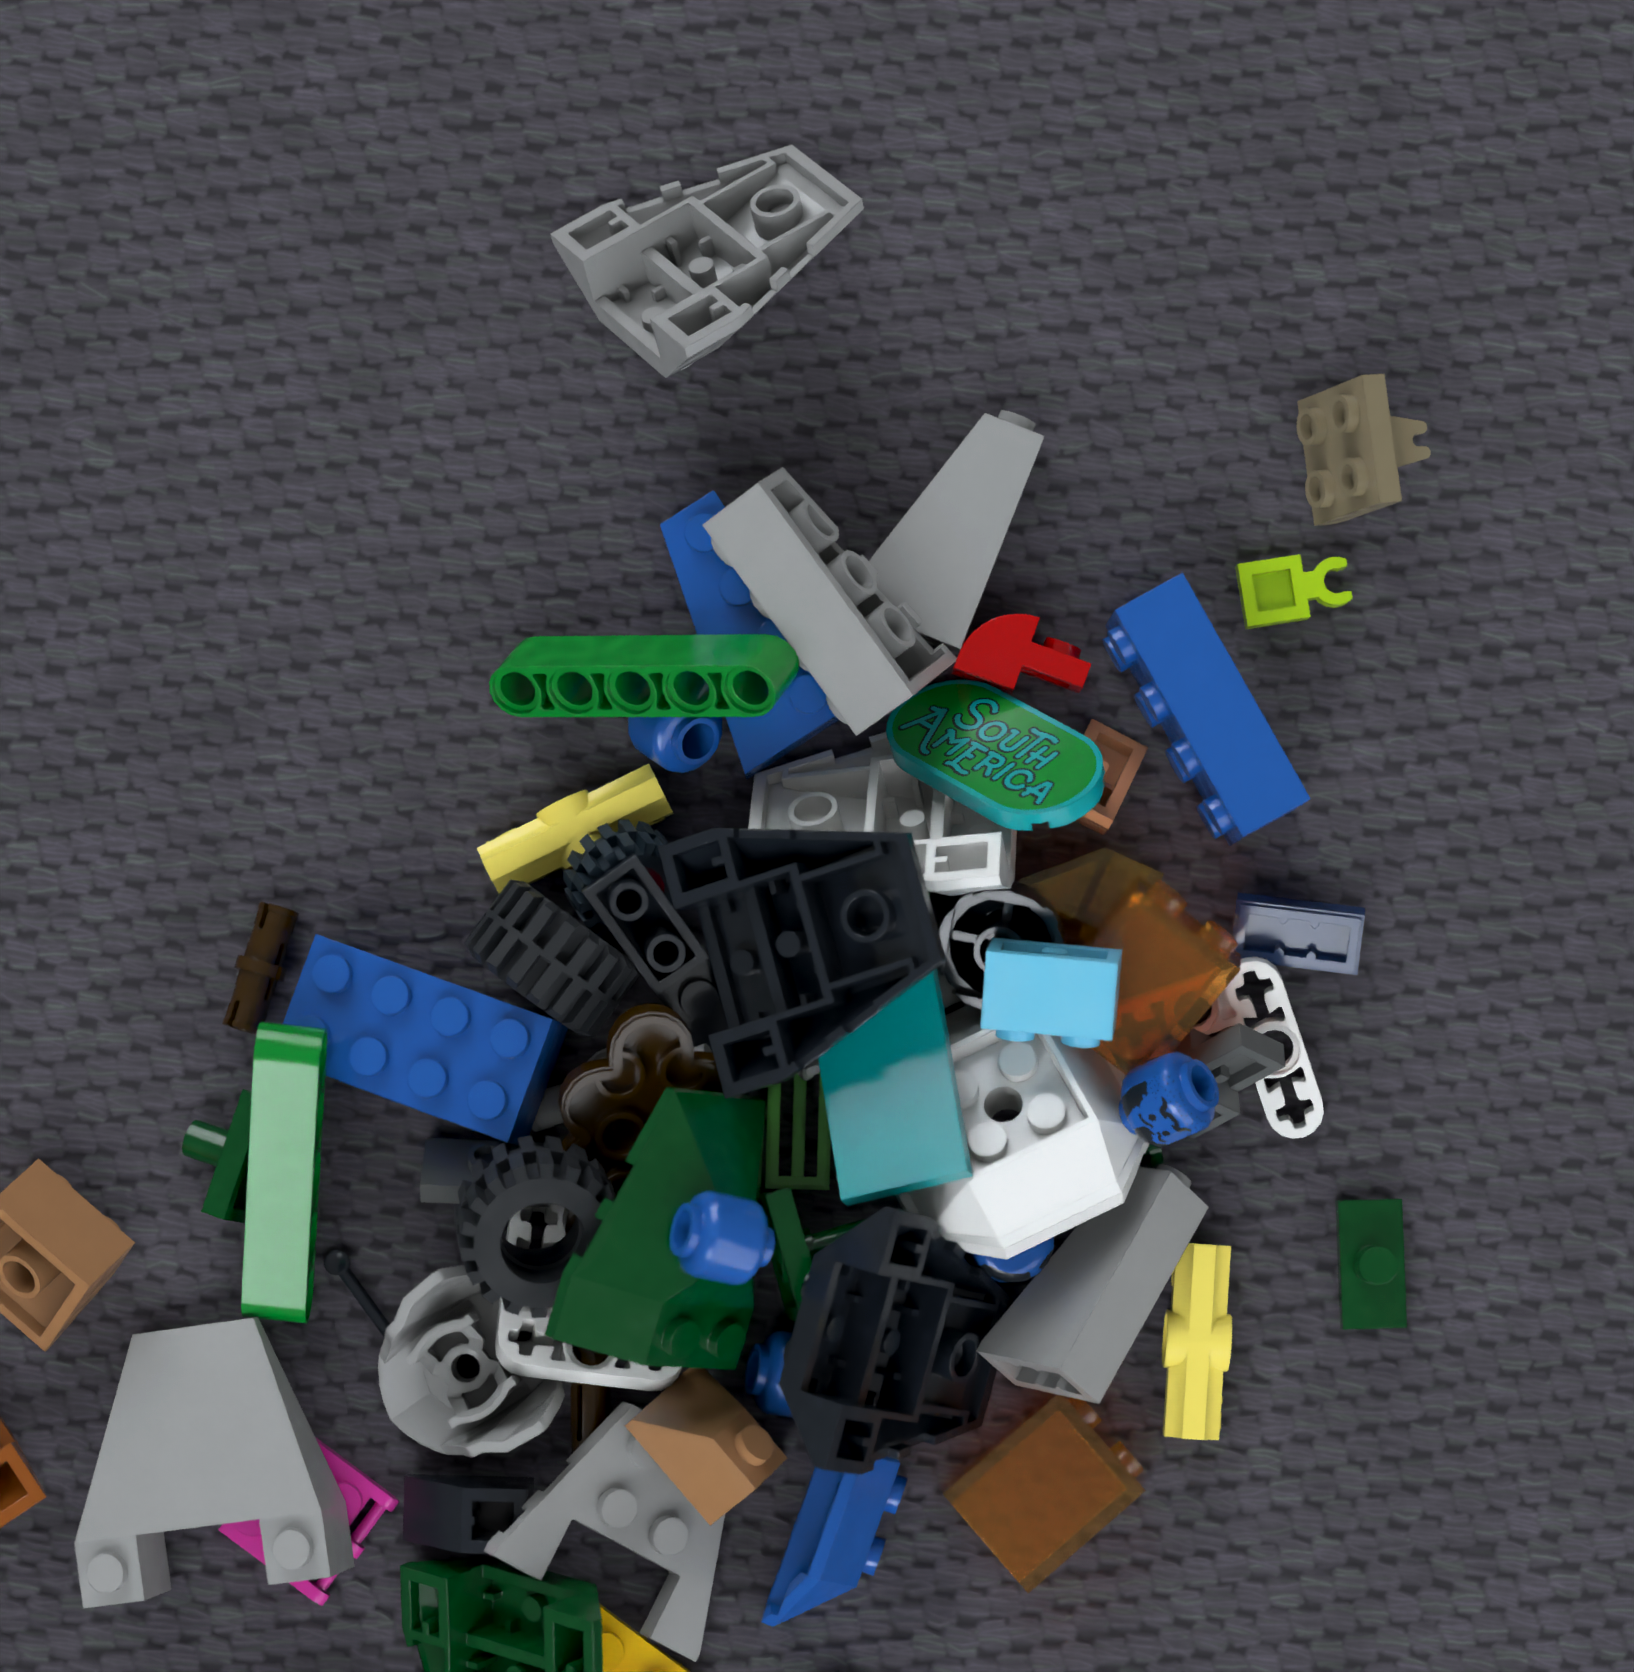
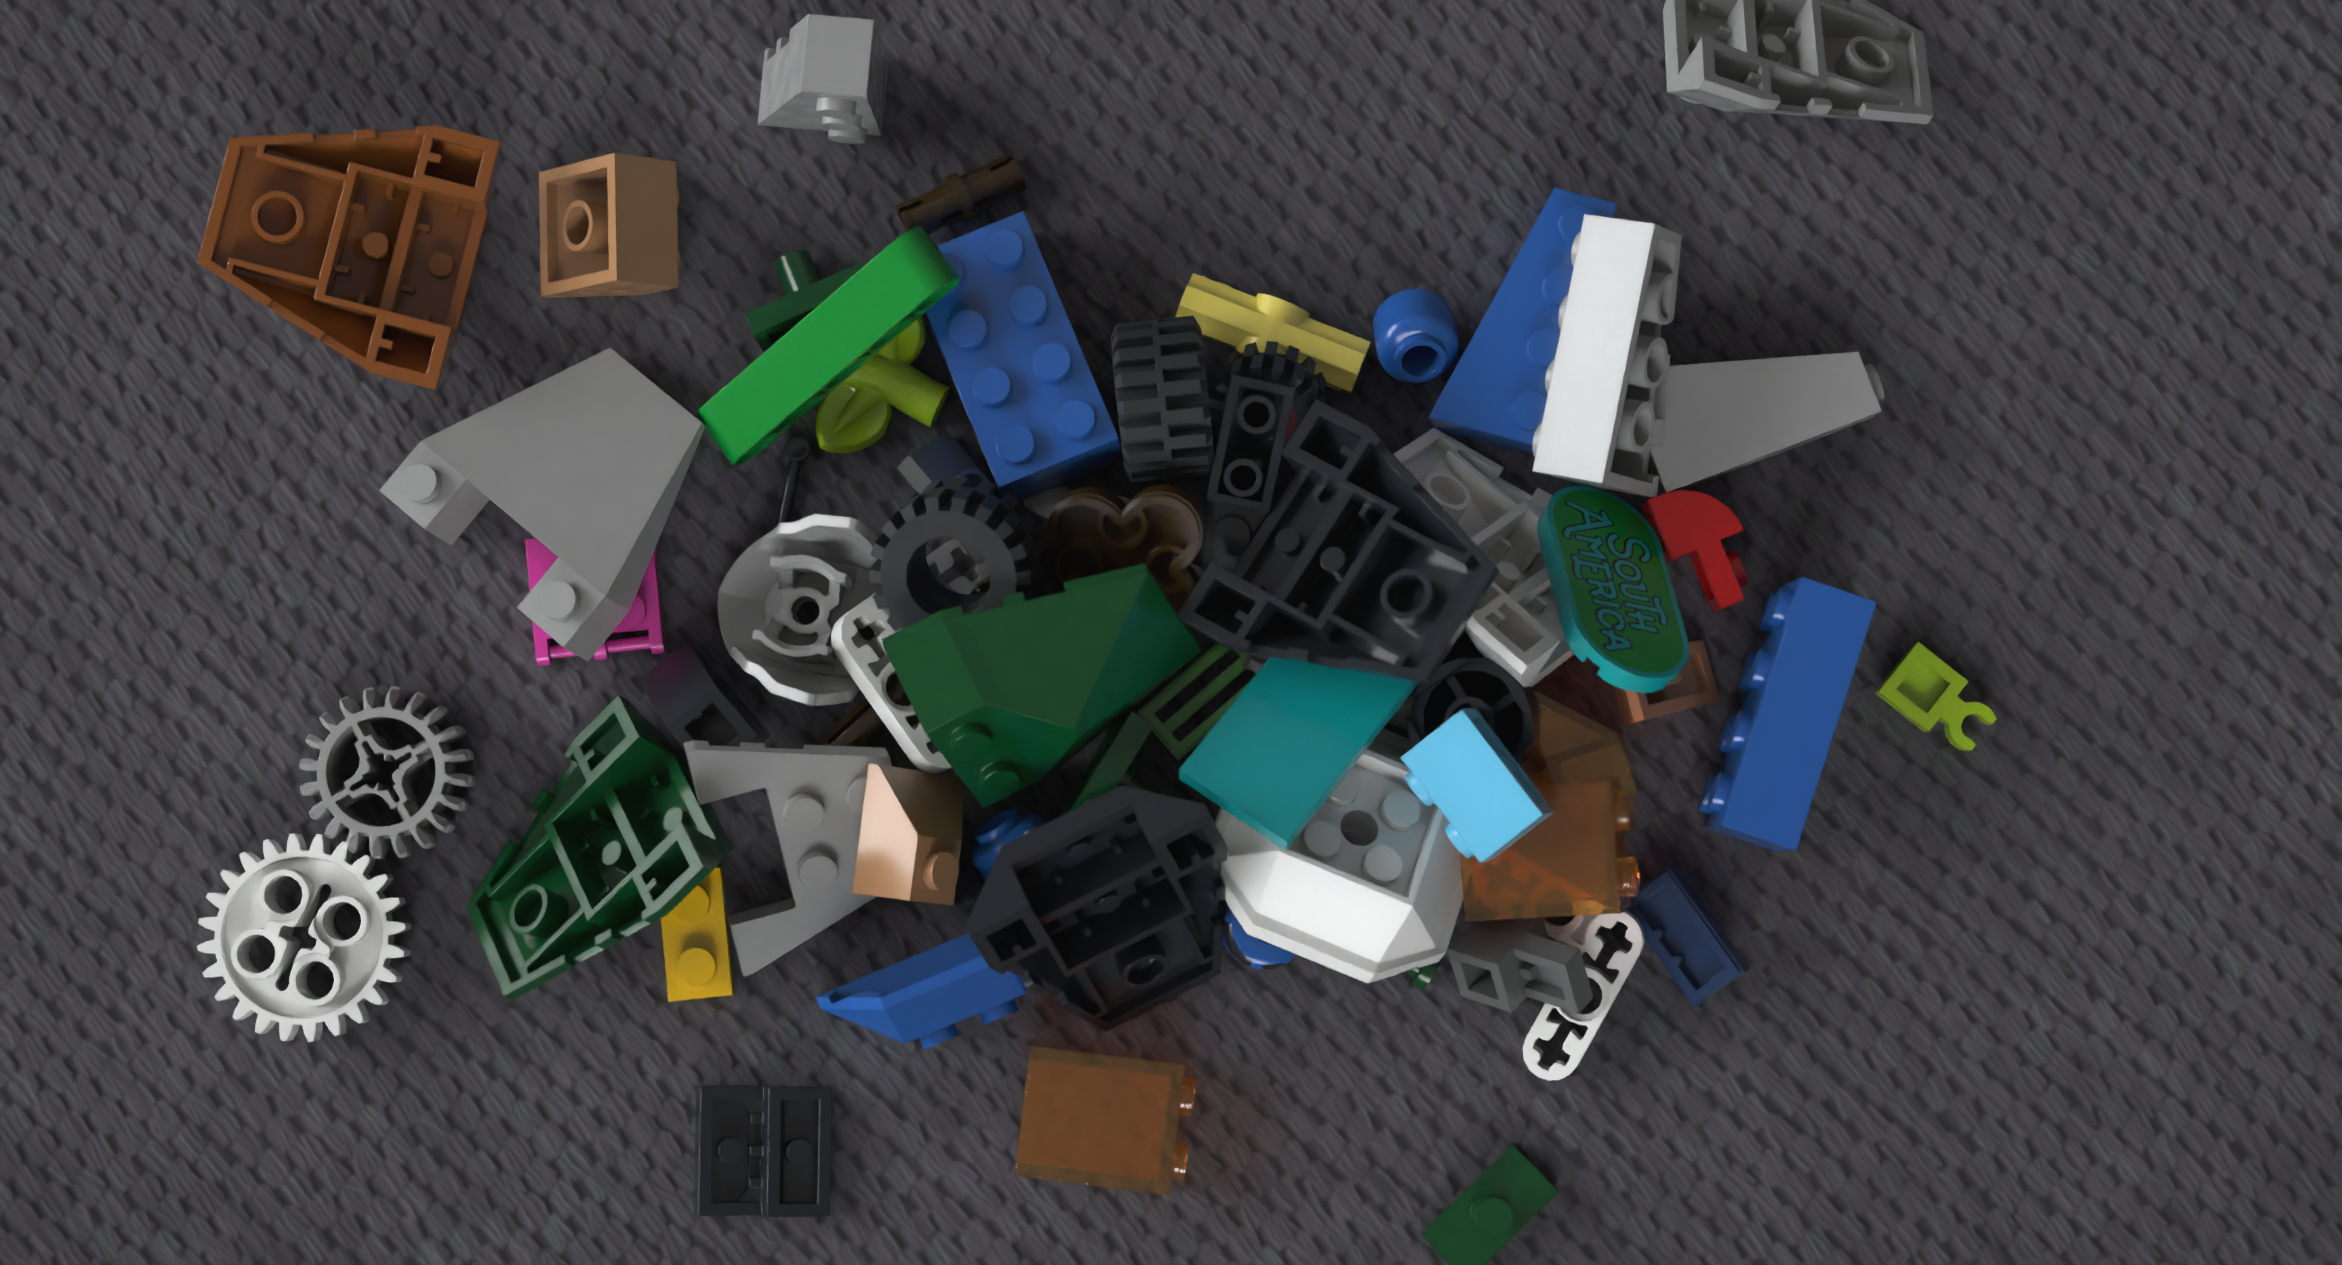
camera: 50 degrees right, 0 degrees up
green beam [489,634,799,717] -> none
blue head [670,1191,775,1285] -> none
light grey slope [976,1164,1209,1404] -> none
blue head [1118,1052,1219,1148] -> none
light yellow piece [1162,1243,1232,1440] -> none
dark tan plate [1297,374,1431,526] -> none
none -> light grey wedge [758,14,889,144]
none -> lime plant [816,316,950,454]

